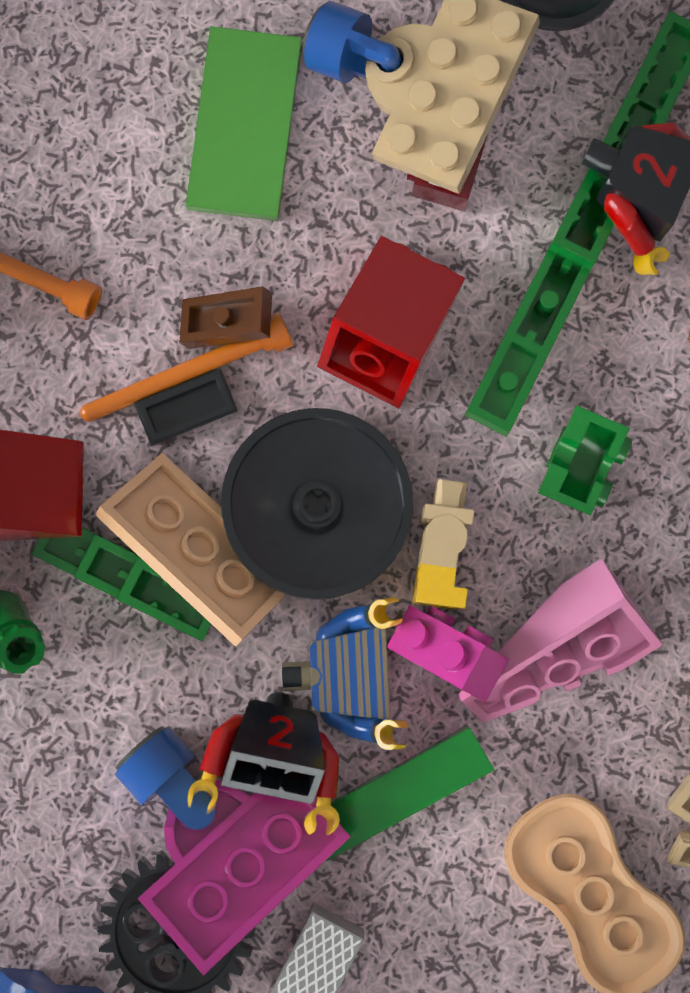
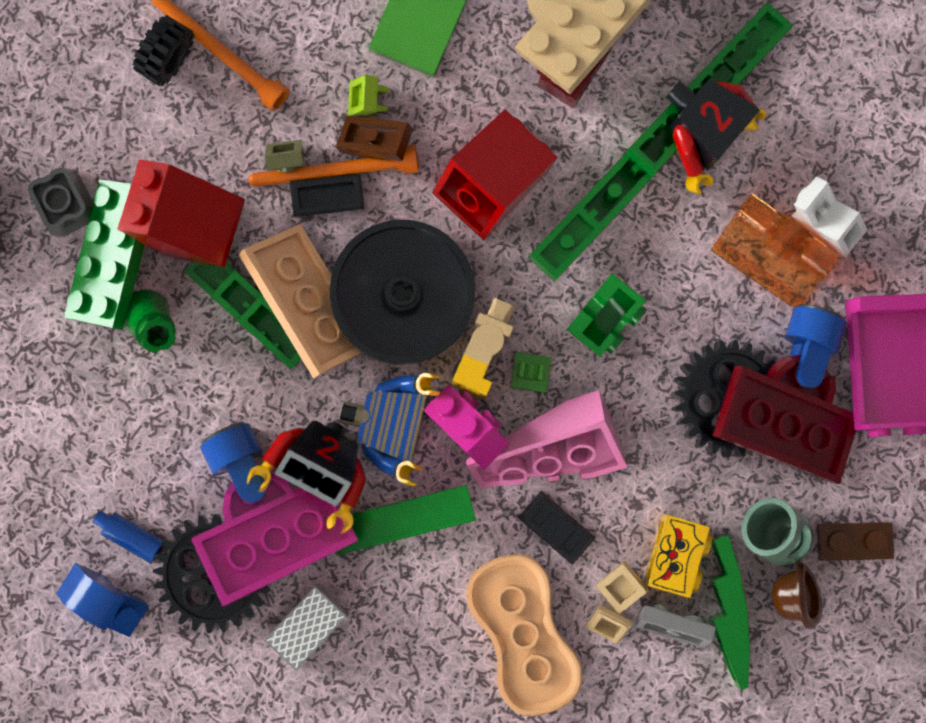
camera: 15 degrees right, 0 degrees up
none -> blue cylinder [93,510,164,564]
none -> olive plate [265,139,304,172]
none -> lime tile [348,75,389,117]
none -> bright green tile [510,352,552,393]
none -> black tile [518,491,596,565]

